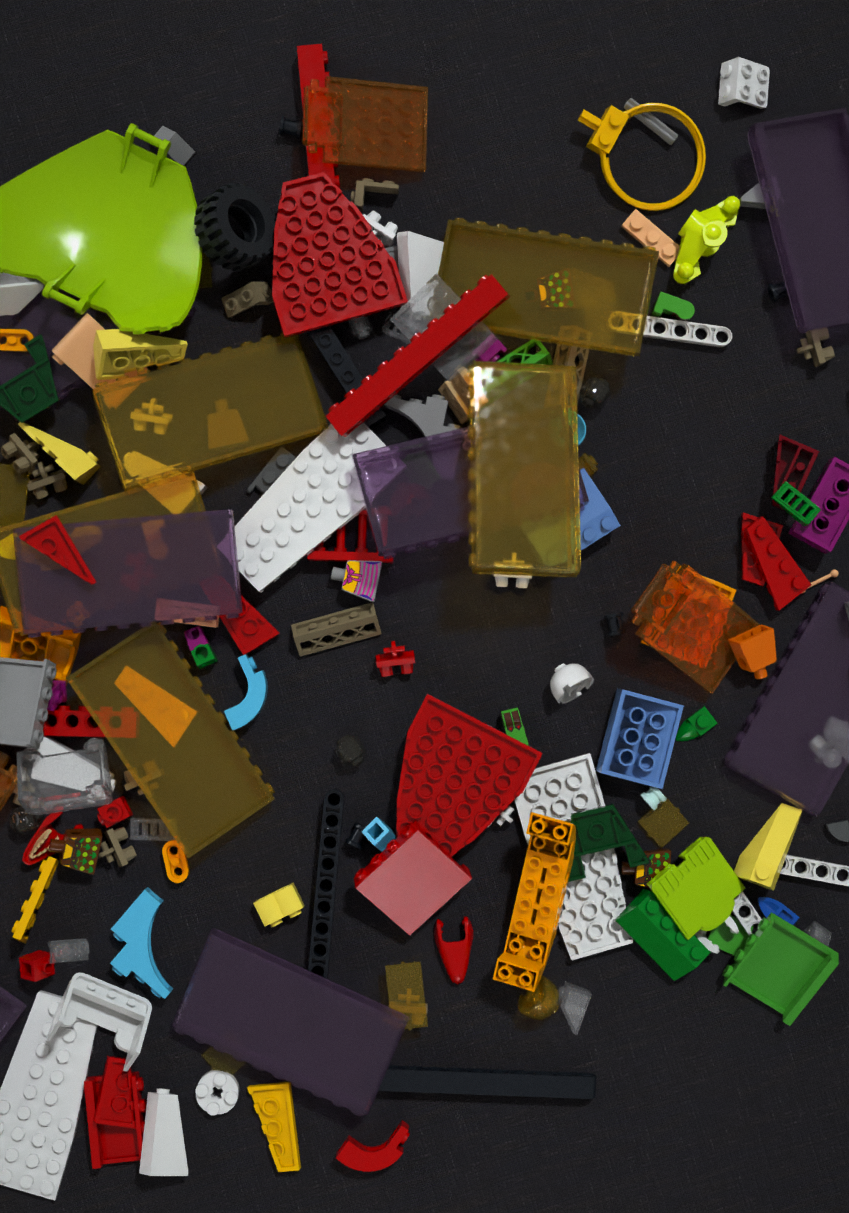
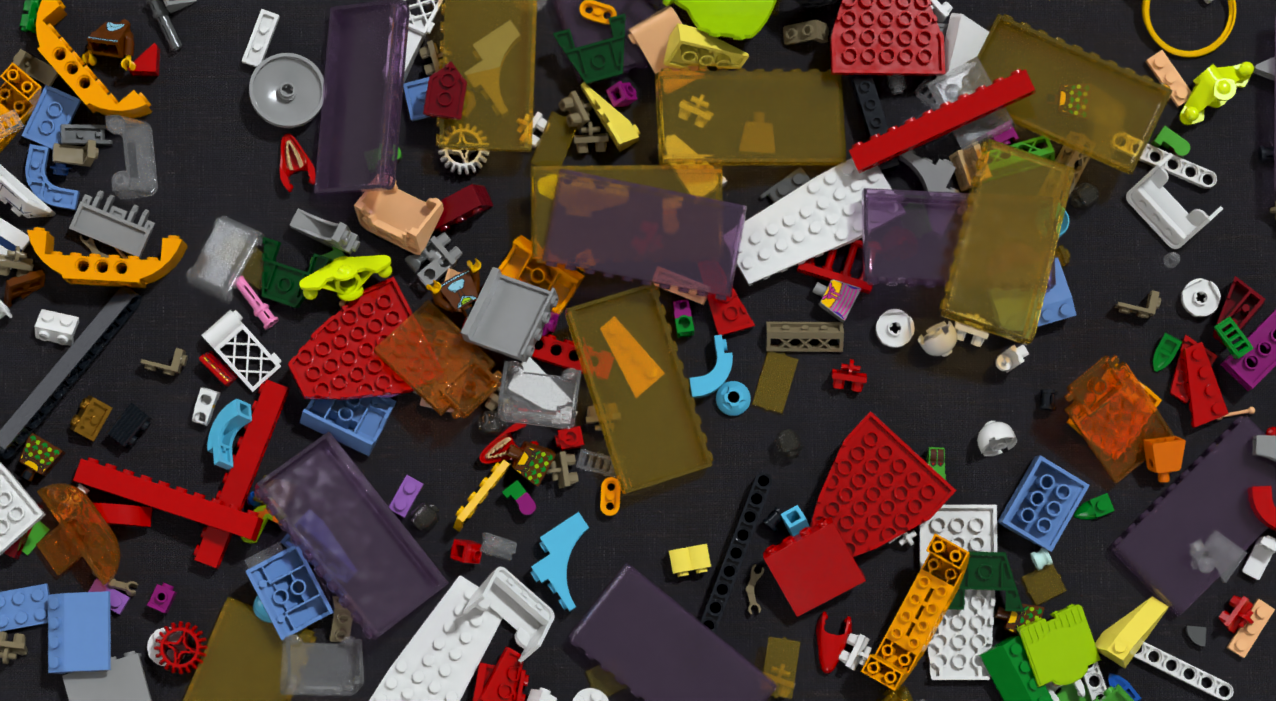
camera: 15 degrees right, 5 degrees down
red wing [19,515,96,585] -> none
none -> leg [502,480,536,516]
none -> magenta brick [606,81,637,107]
none -> medium azure piece [716,381,751,416]
none -> dark tan piece [745,564,764,615]
none -> clear yellow piece [752,351,799,413]
none -> white hips [839,633,872,671]
none -> white plate [876,309,915,348]
none -> white cylinder [918,321,957,357]
none -> white hips [996,345,1029,373]
none -> dark tan bracket [1114,290,1161,319]
none -> white windscreen [1126,153,1223,249]
none -> green plate [1153,332,1183,372]
none -> clear hinge [1163,252,1180,268]
none -> white plate [1181,278,1221,317]

